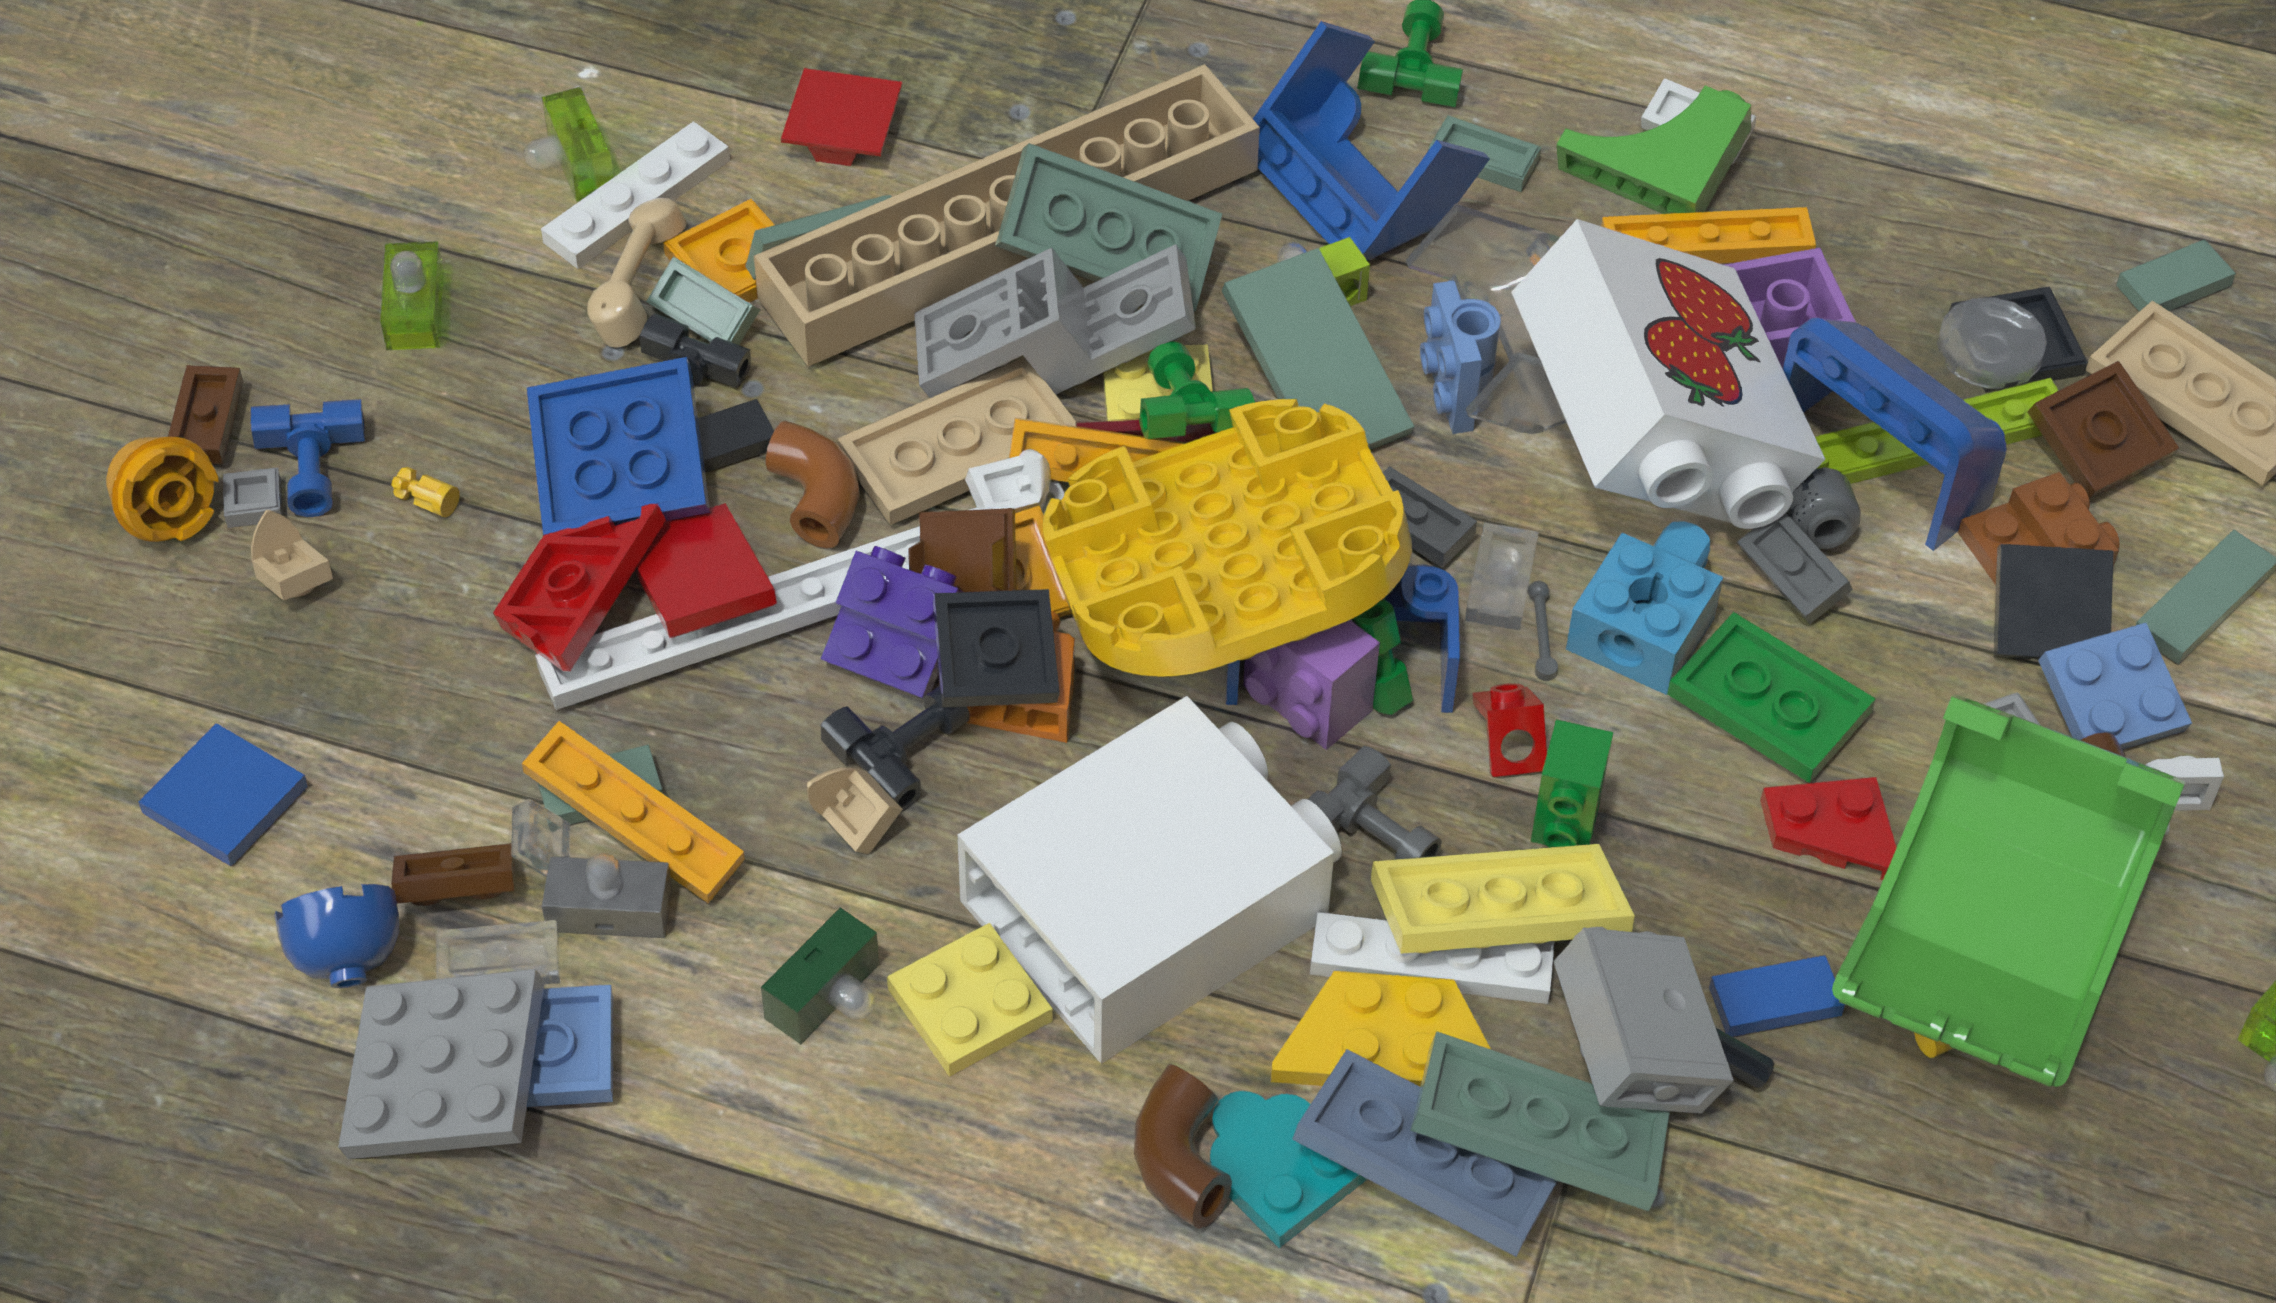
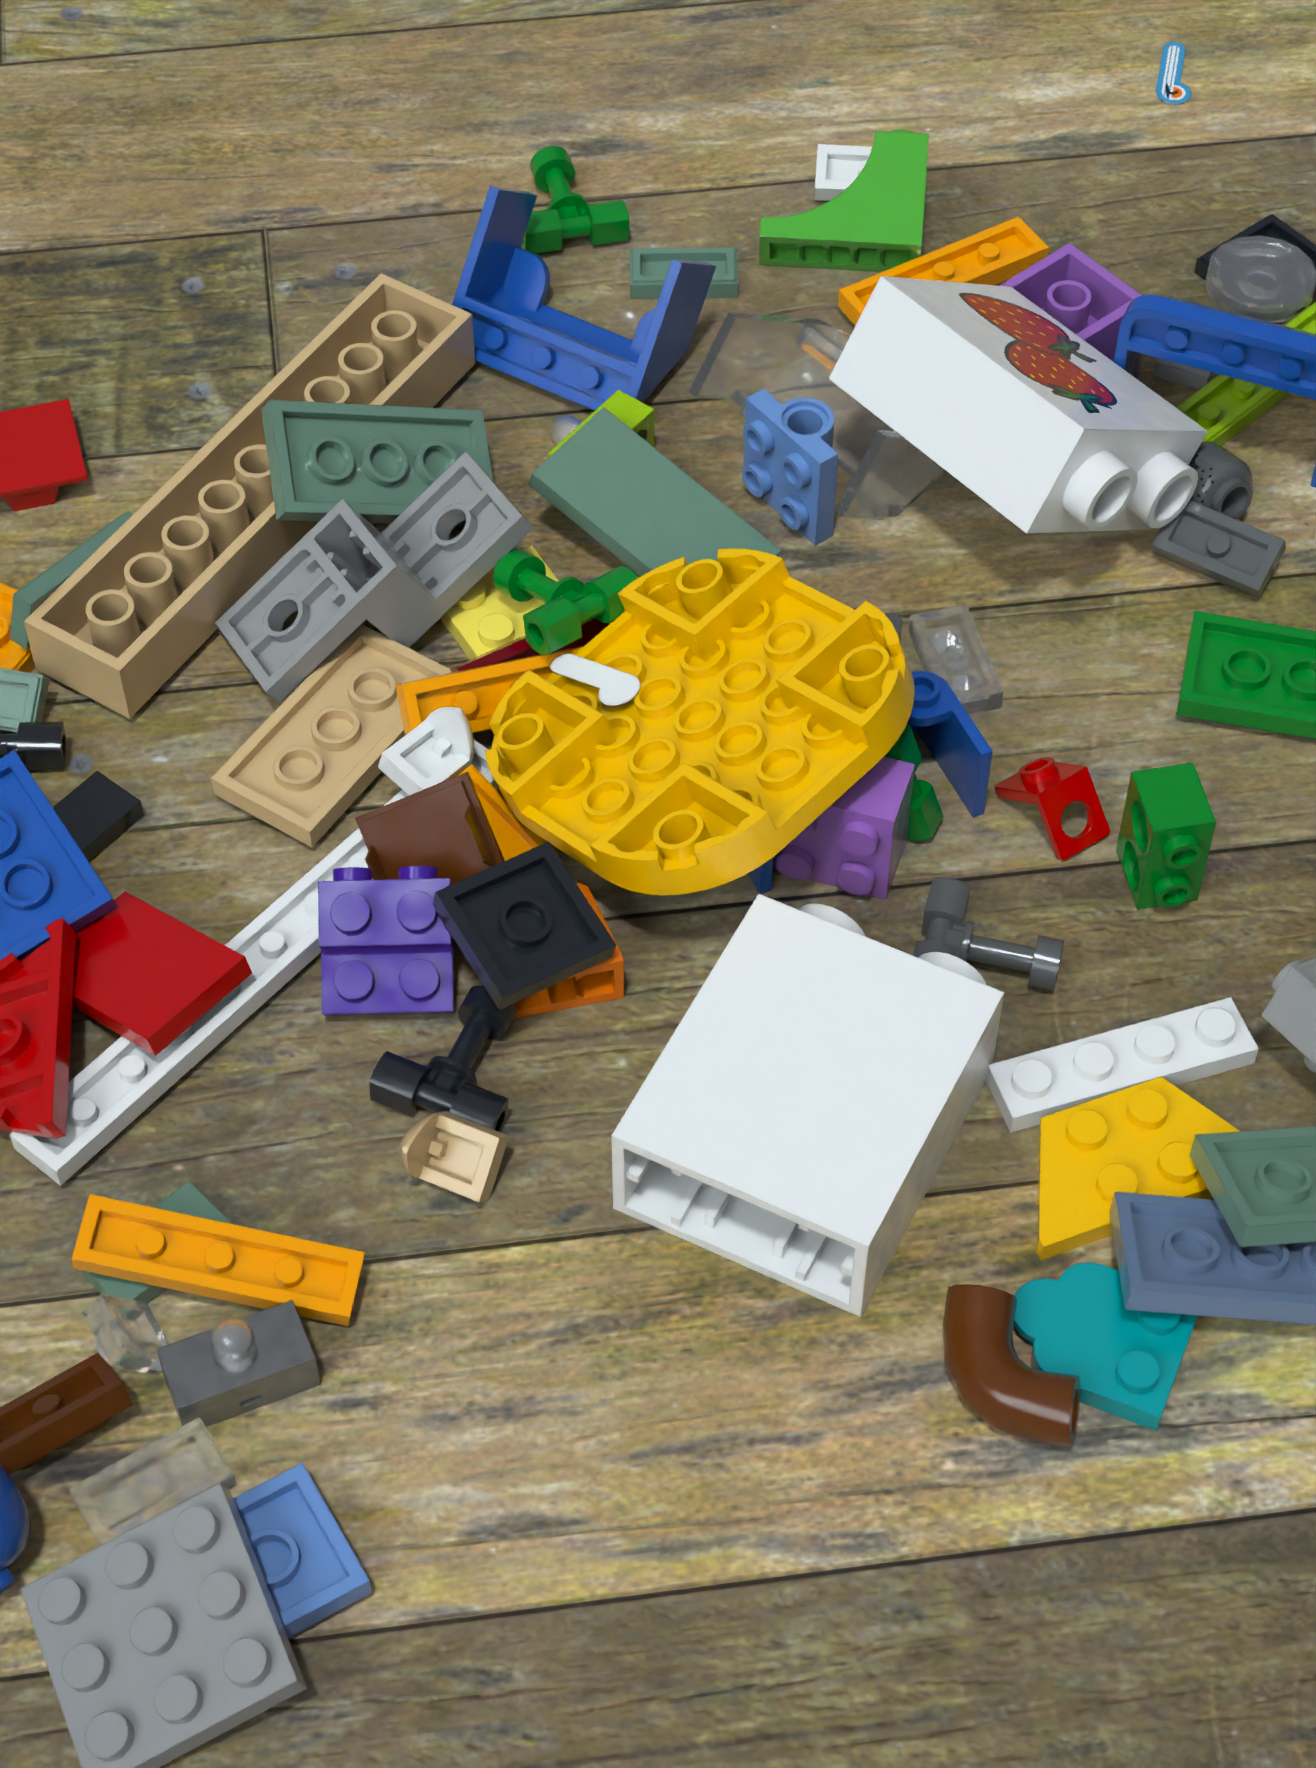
camera: 25 degrees left, 0 degrees up
dark green piece [761,907,879,1045] -> none
dark orange cylinder [766,420,860,548] -> none
light yellow plate [887,923,1053,1077] -> none
light yellow plate [1371,844,1635,954] -> none
dark grey hinge [1528,580,1558,681] -> none
dark azure brick [1566,521,1723,695] -> none
none -> white sticker [550,654,640,706]
none -> dark azure sticker [1156,42,1191,104]

